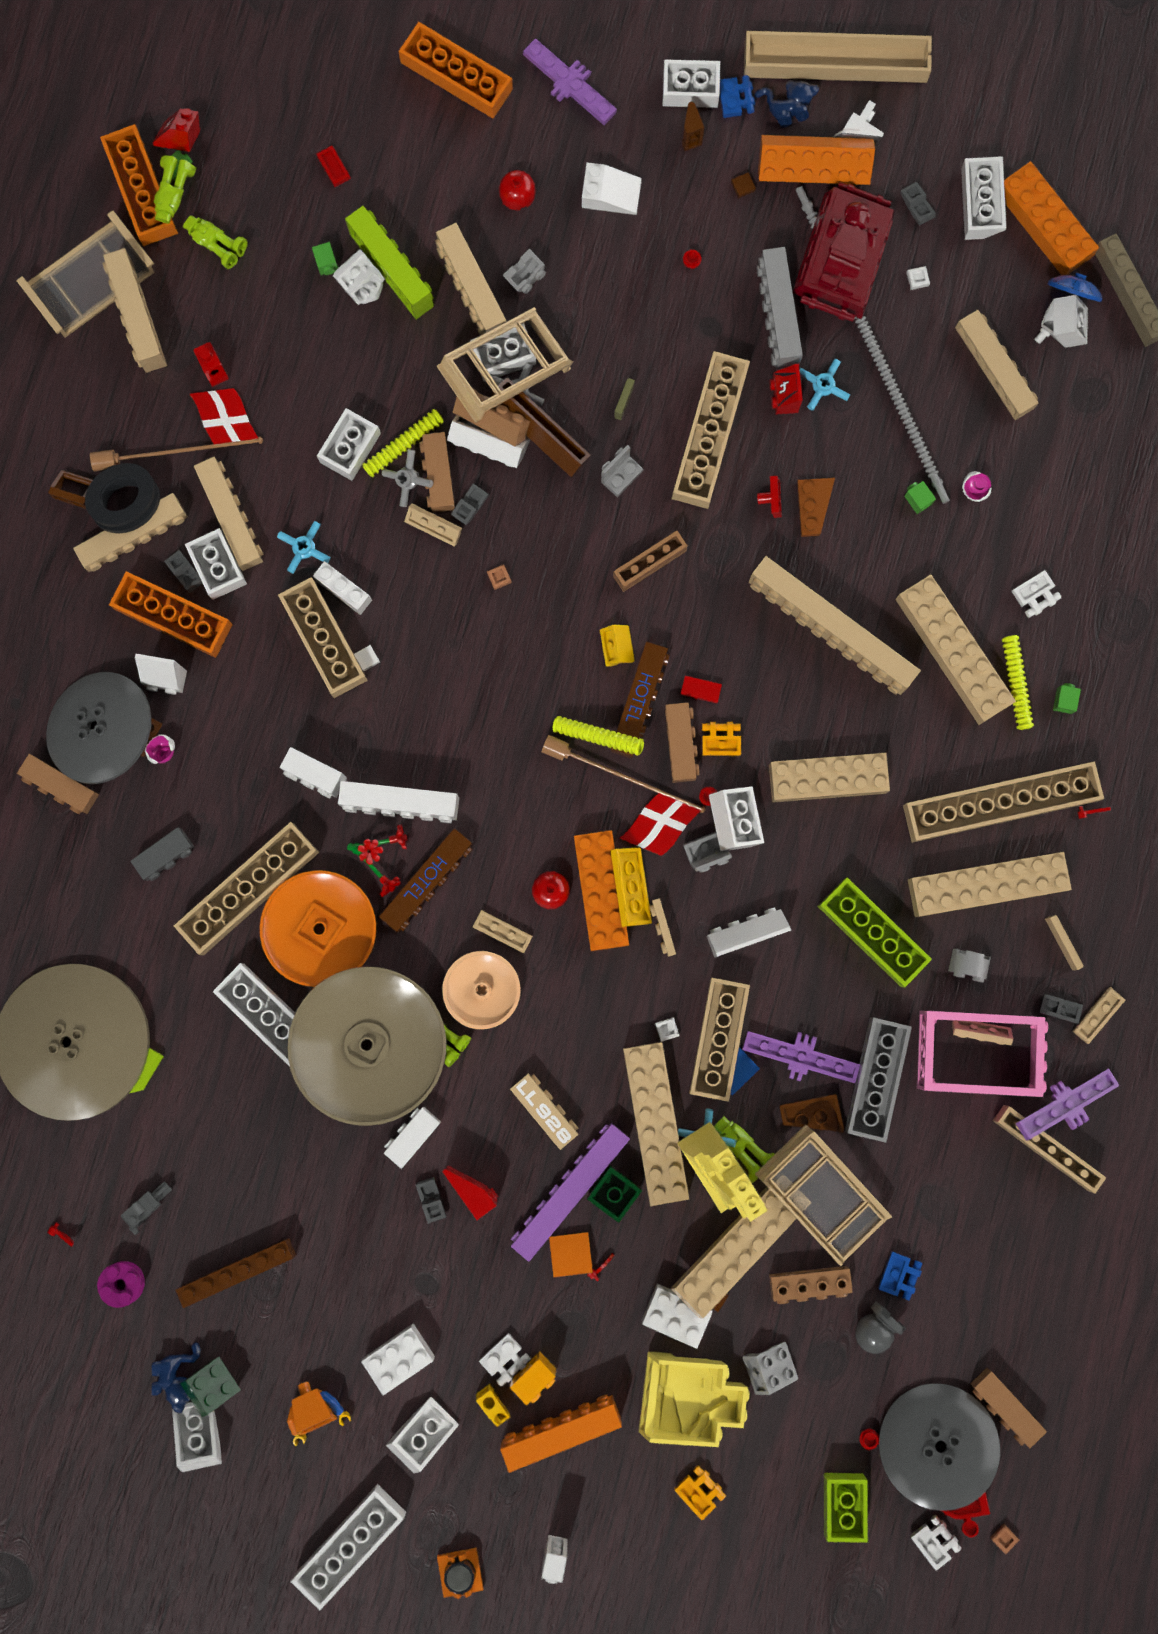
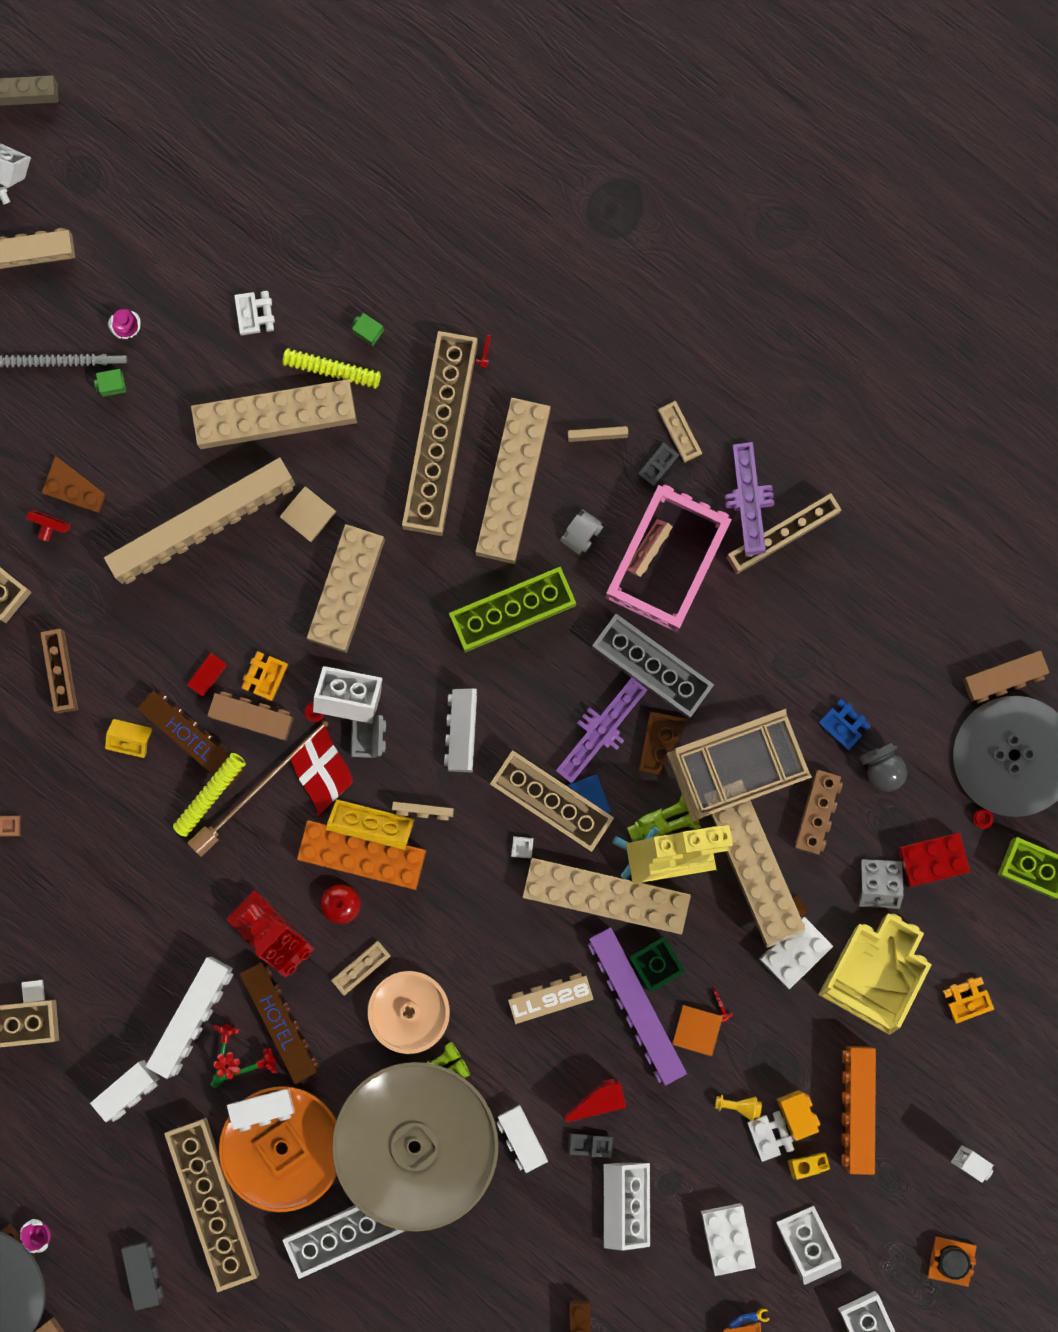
camera: 70 degrees left, 0 degrees up
none -> red brick [226,890,315,978]
none -> white brick [227,1088,295,1132]
none -> tan tile [280,486,336,542]
none -> white slope [604,1163,650,1250]
none -> yellow piece [715,1095,762,1121]
none -> red brick [897,833,970,887]

